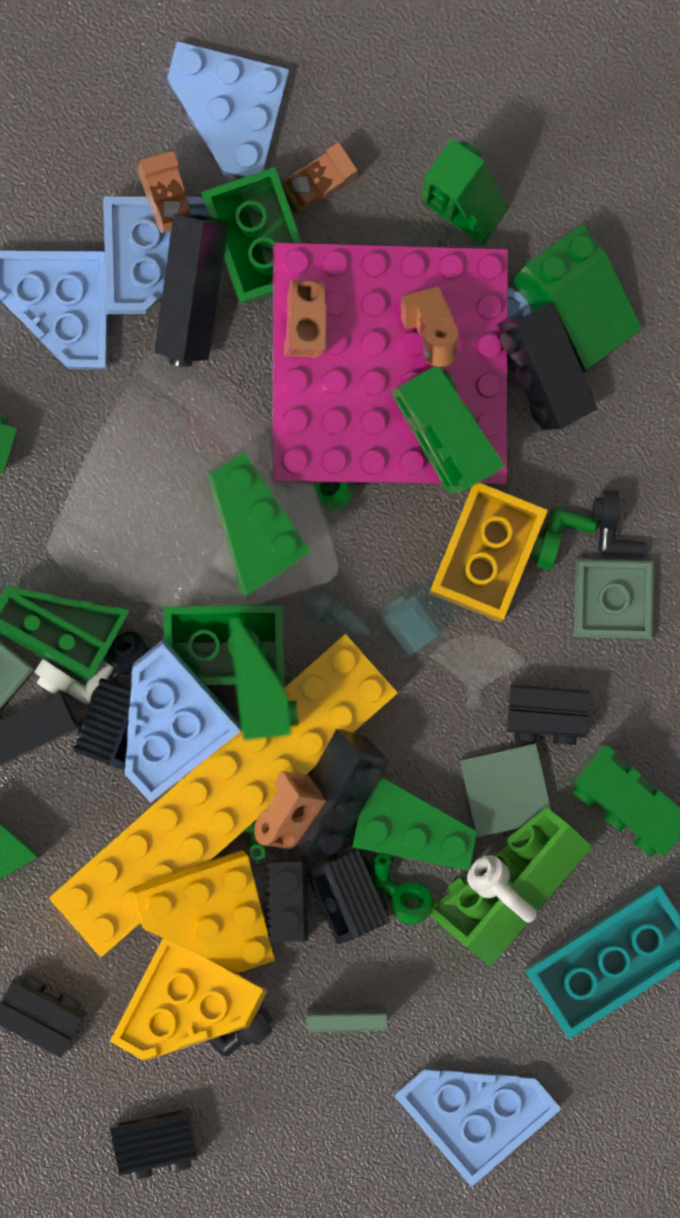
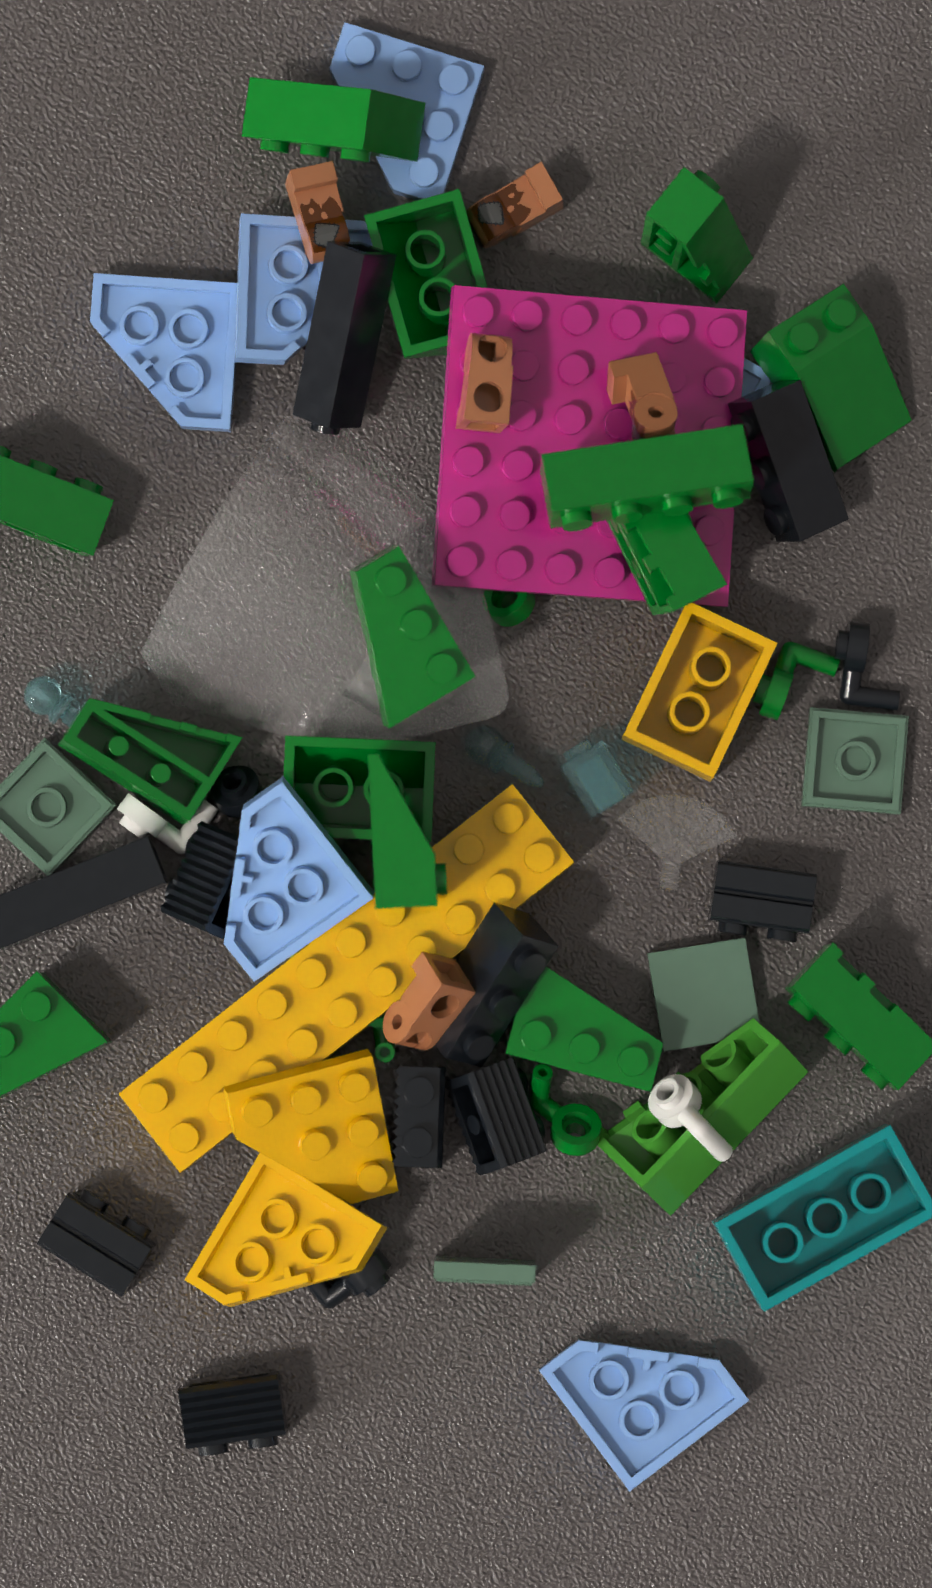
camera: 10 degrees right, 0 degrees up
none -> green wedge [242,77,426,163]
none -> green brick [540,424,754,531]

